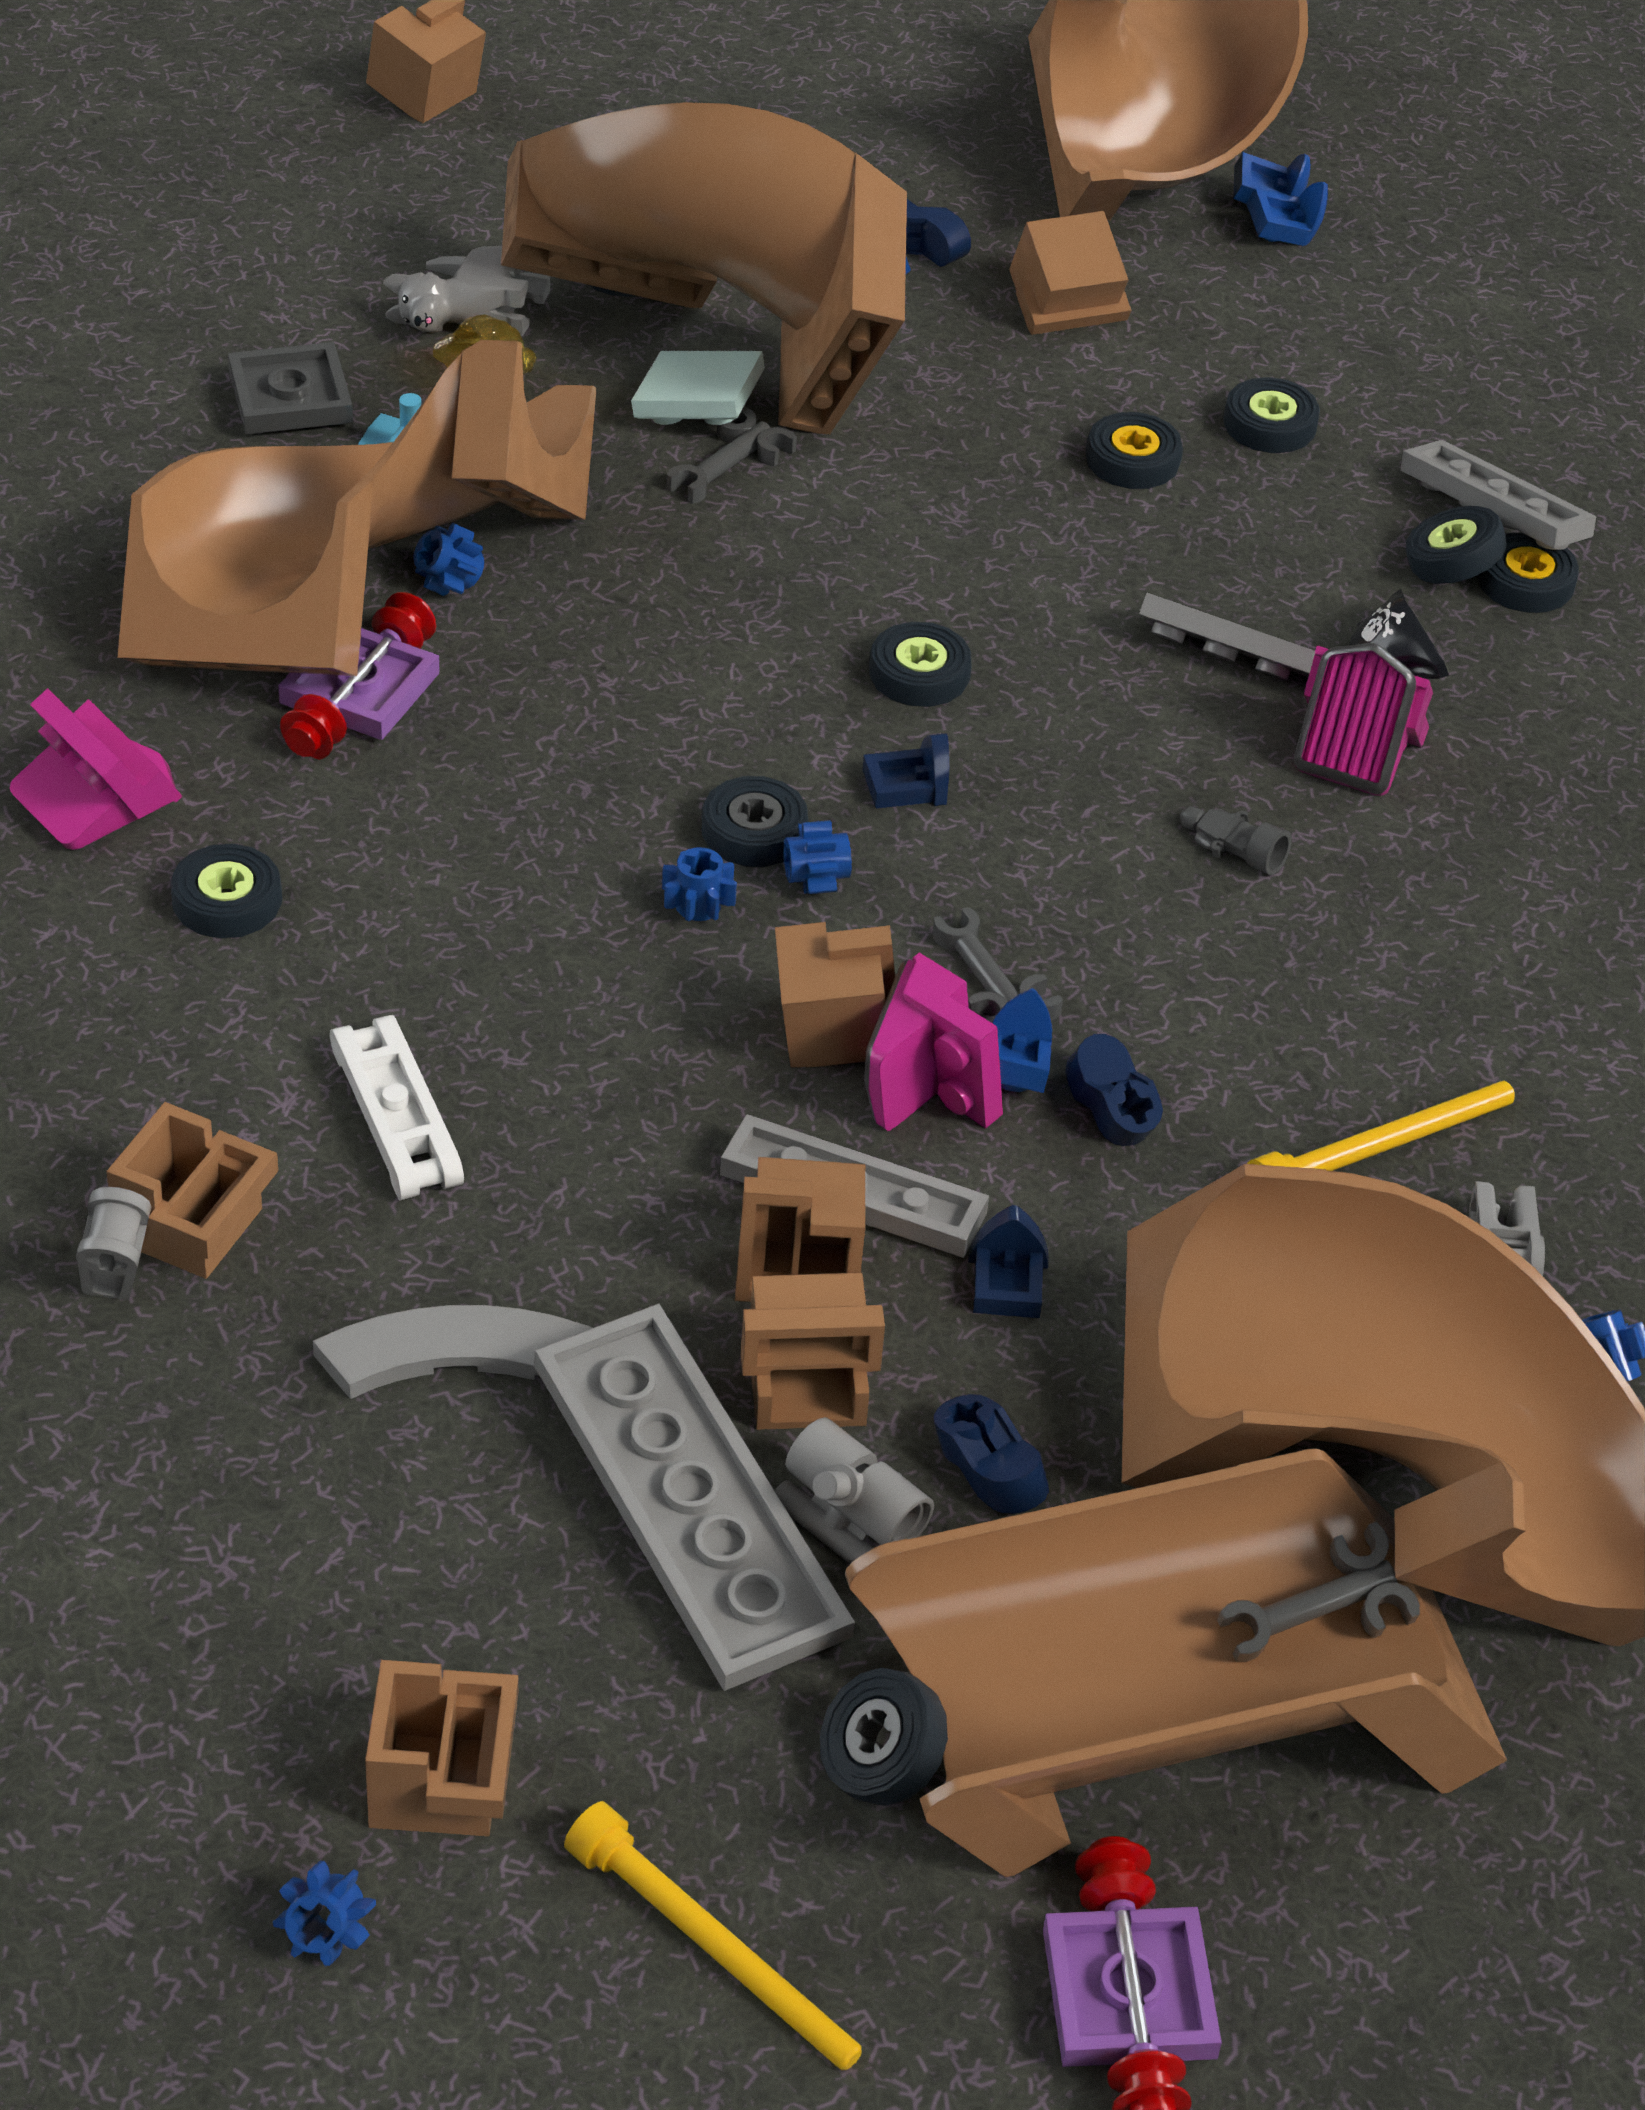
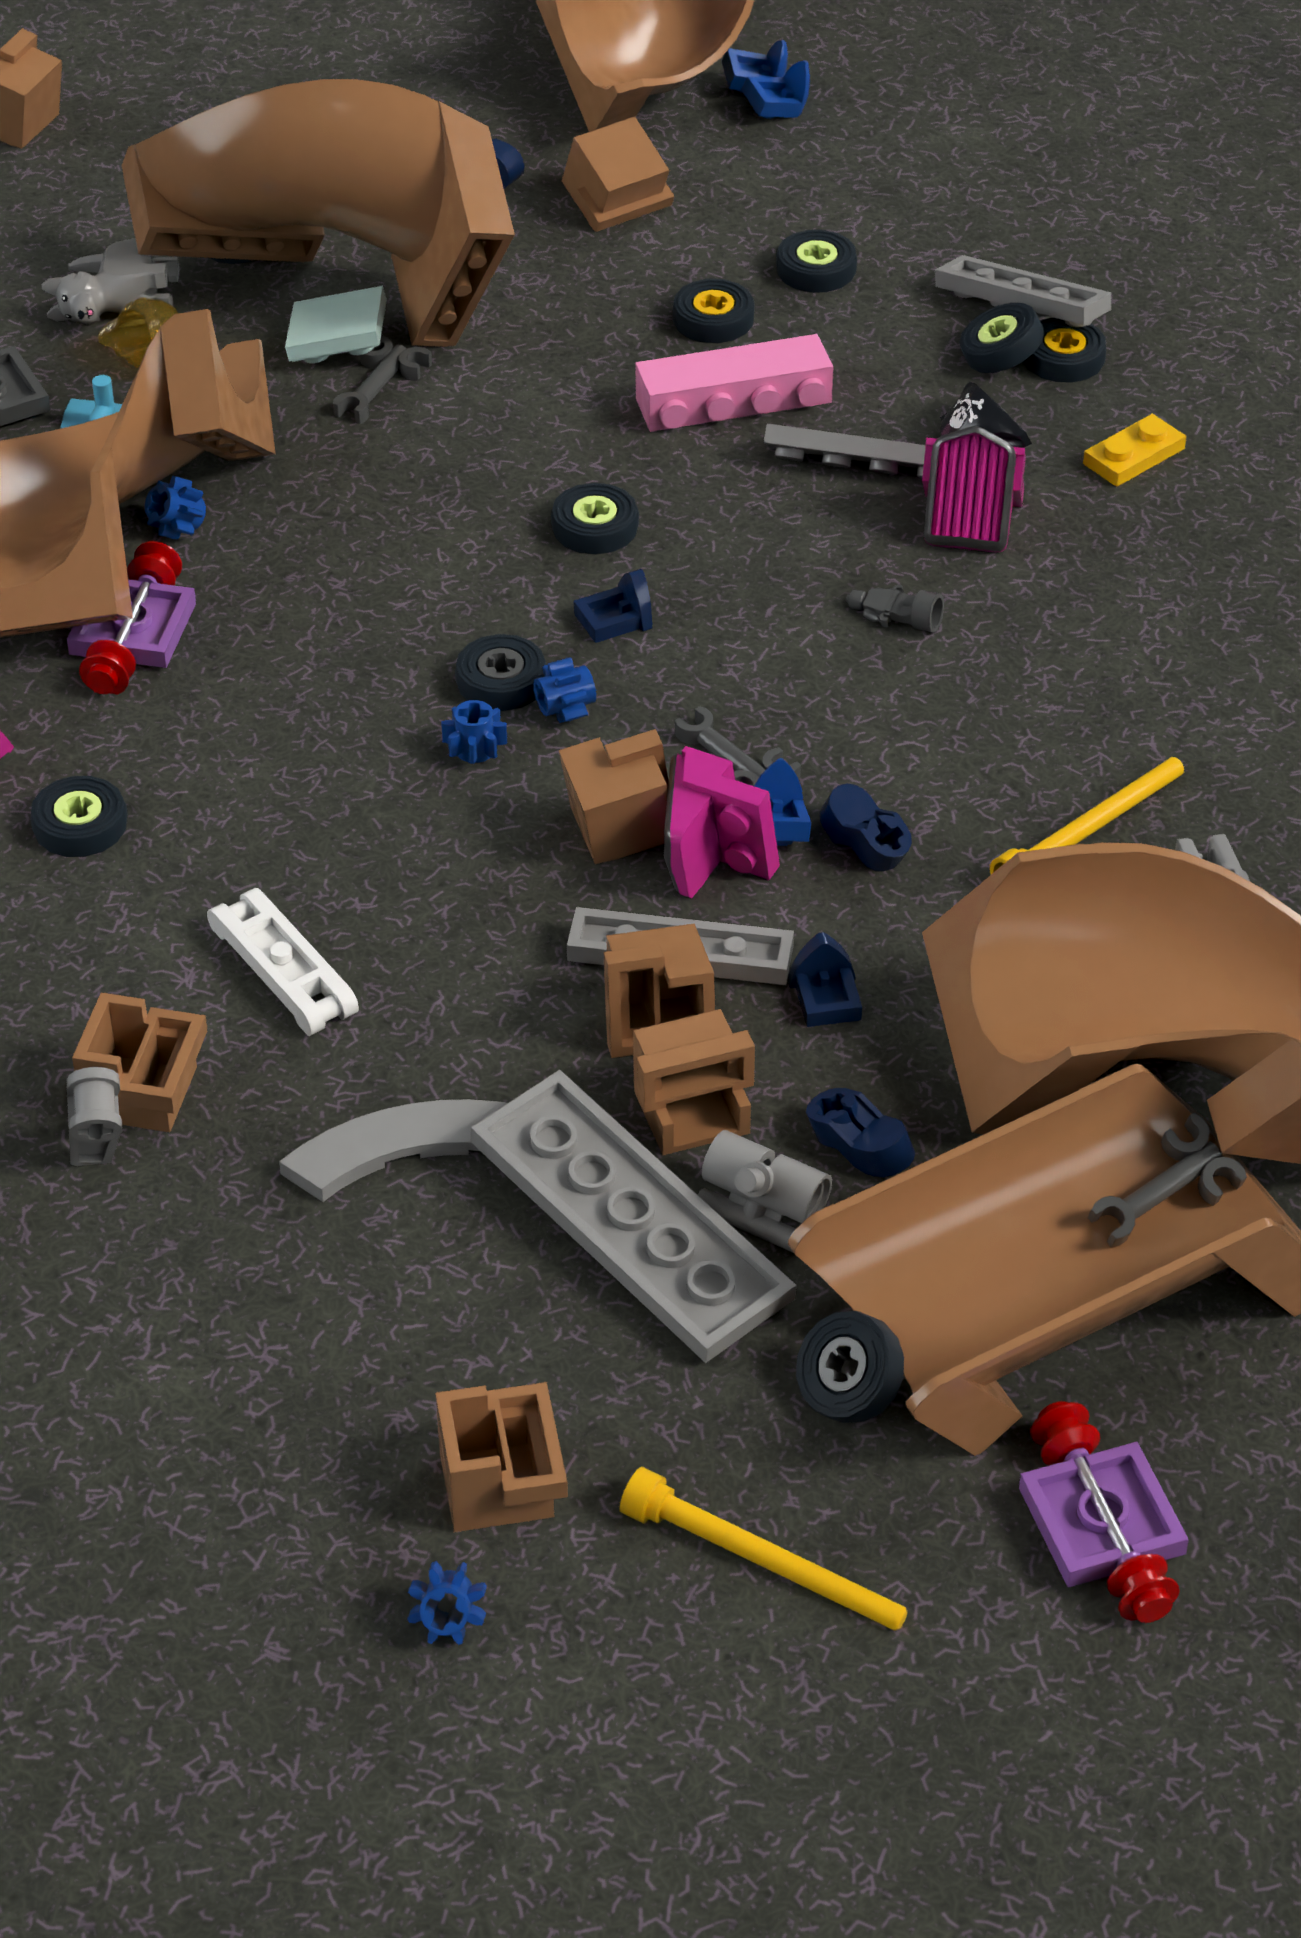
camera: 10 degrees left, 0 degrees up
none -> bright pink brick [636,334,833,432]
none -> yellow plate [1083,413,1186,487]

